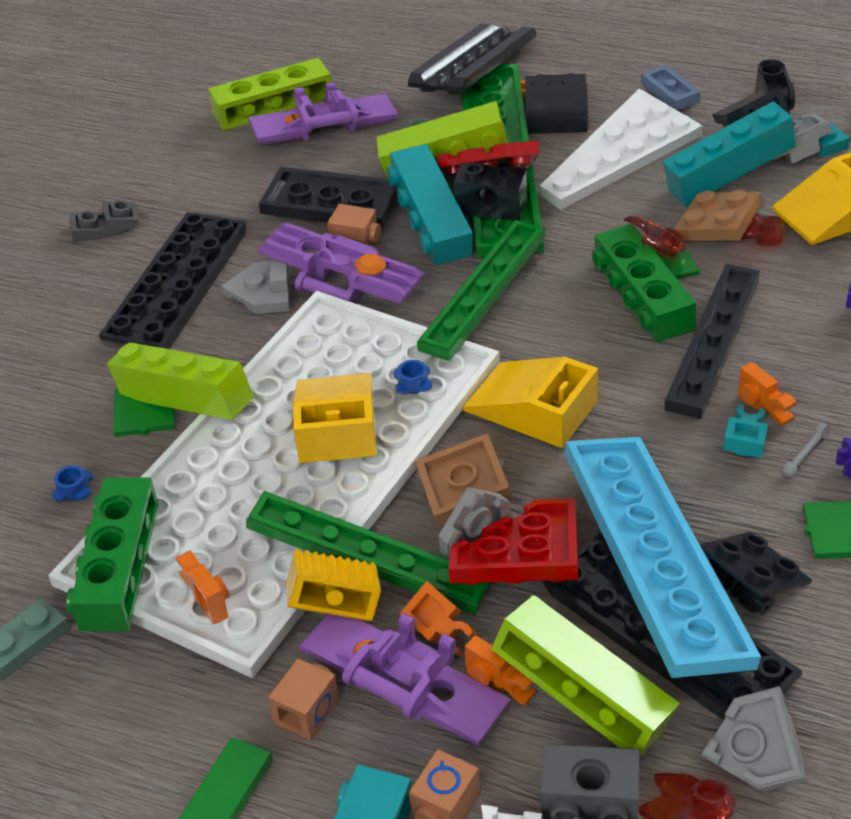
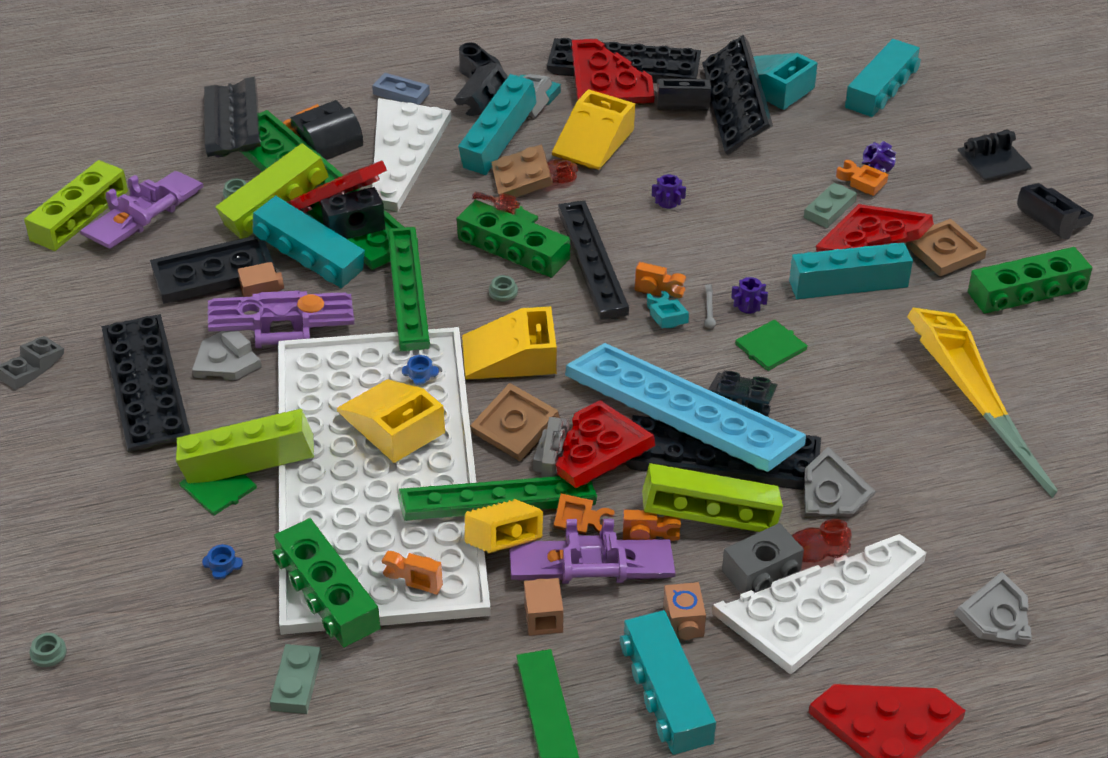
camera: 40 degrees left, 0 degrees up
none -> sand green plate [489,275,518,302]

